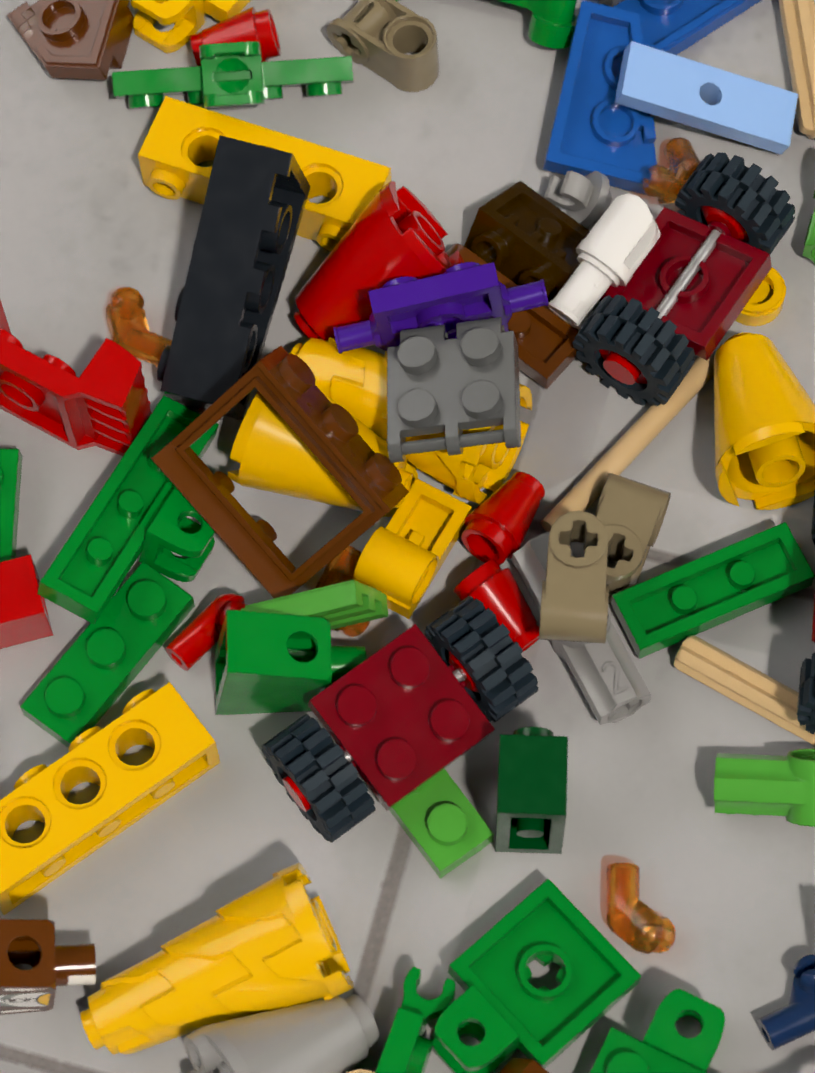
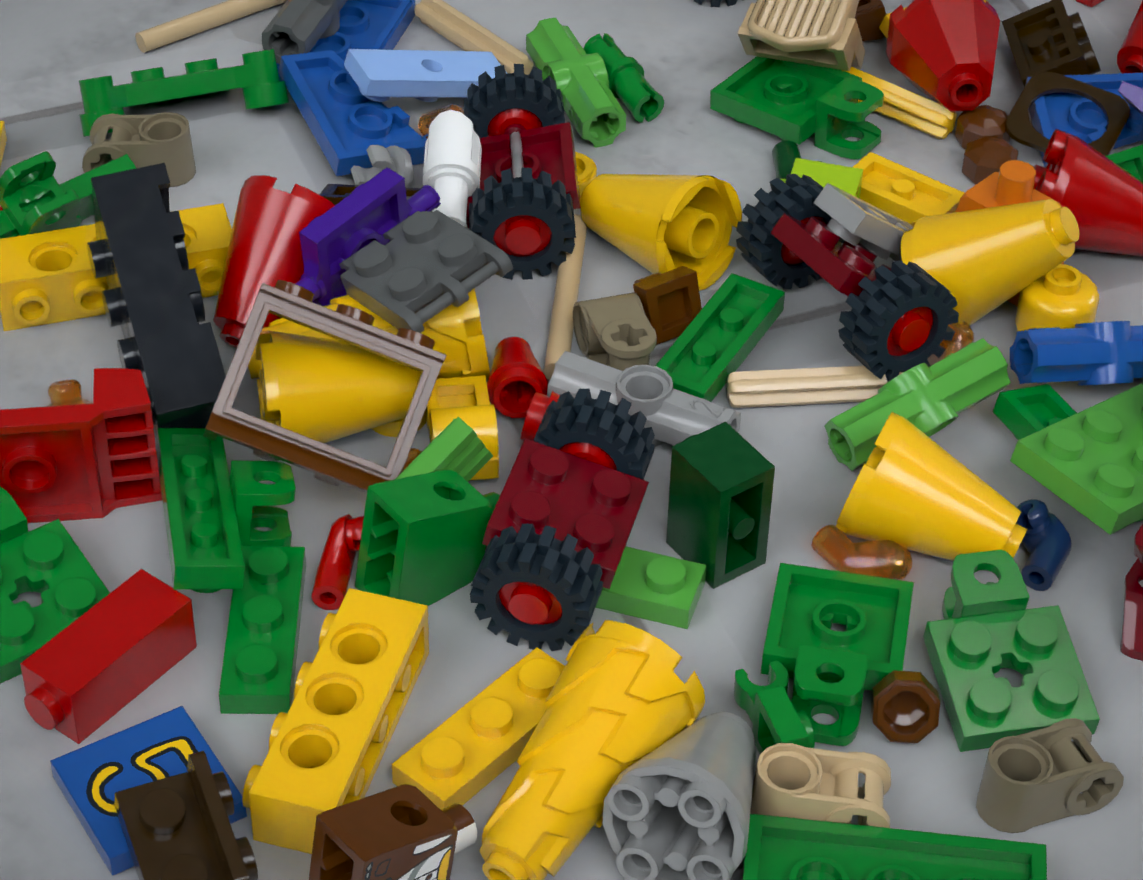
camera: 40 degrees left, 25 degrees down
dark tan piece [539,511,609,644] -> none
none -> yellow plate [392,647,565,810]
none -> reddish brown tile [633,266,702,345]
none -> yellow cone [835,412,1027,561]

